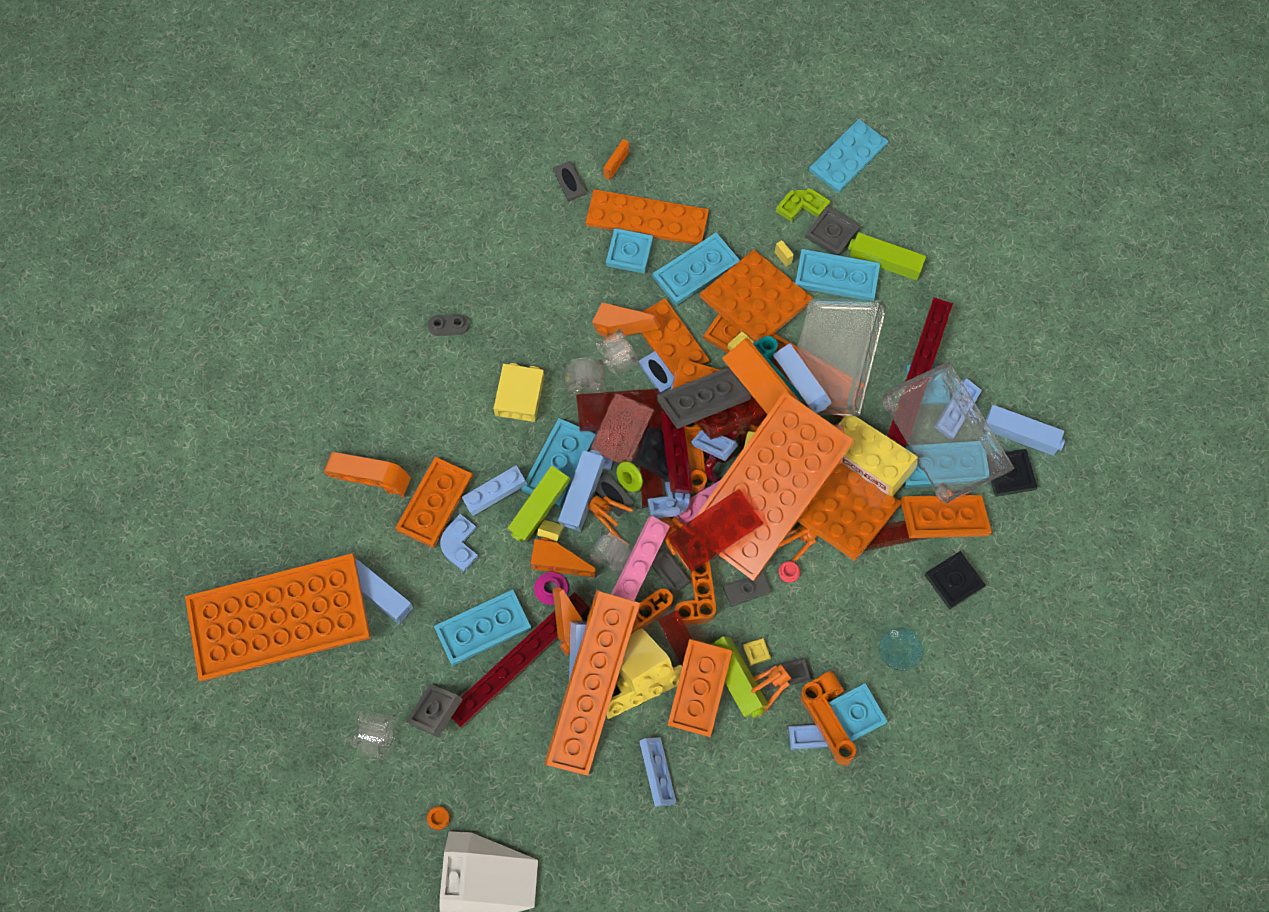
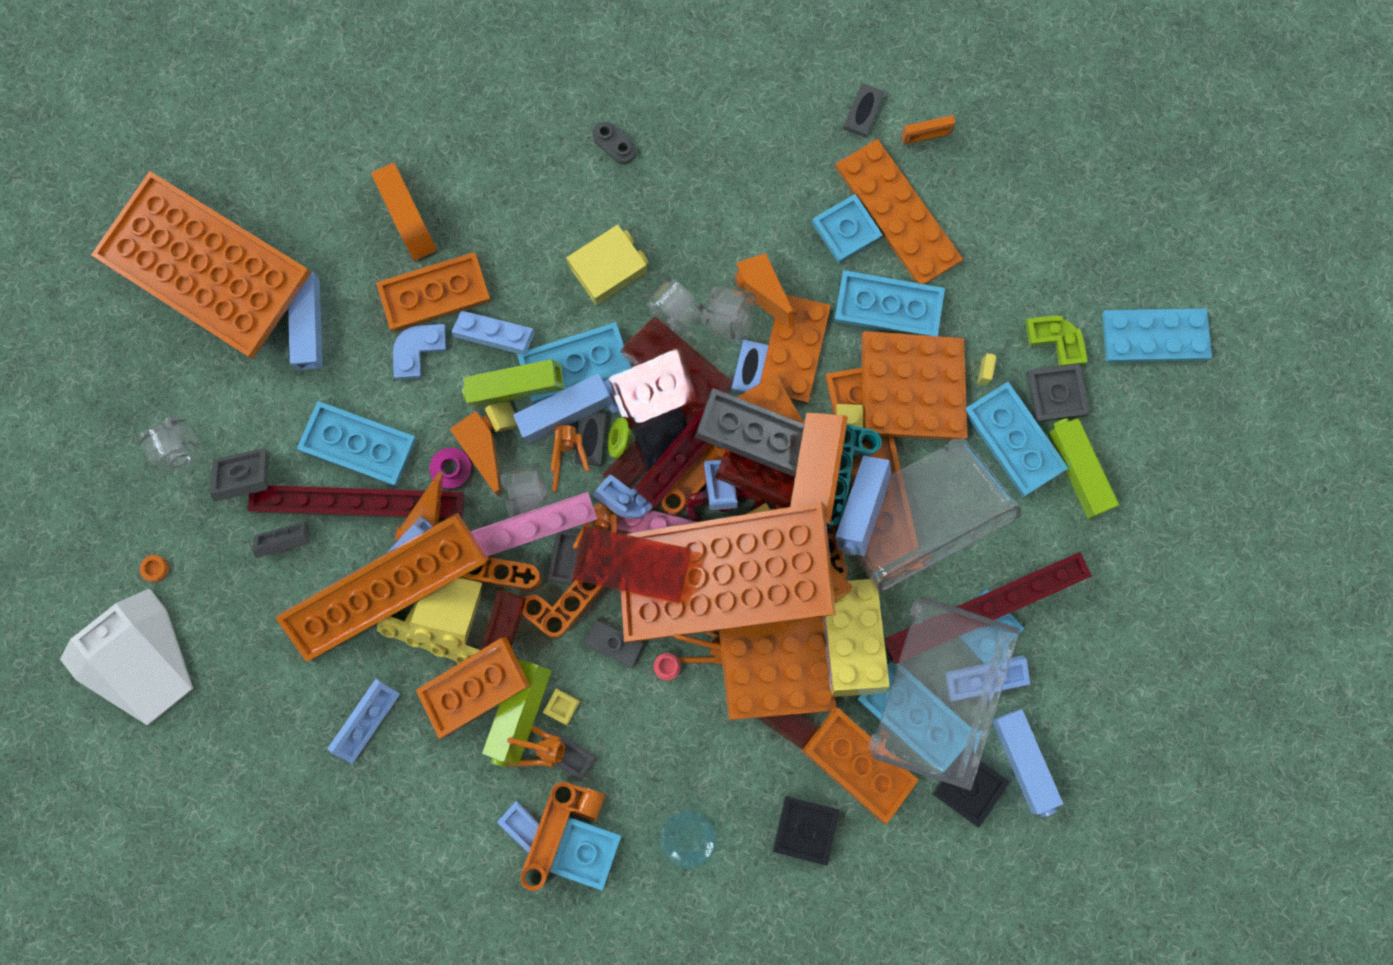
camera: 45 degrees right, 10 degrees up
none -> dark grey plate [252,522,310,558]

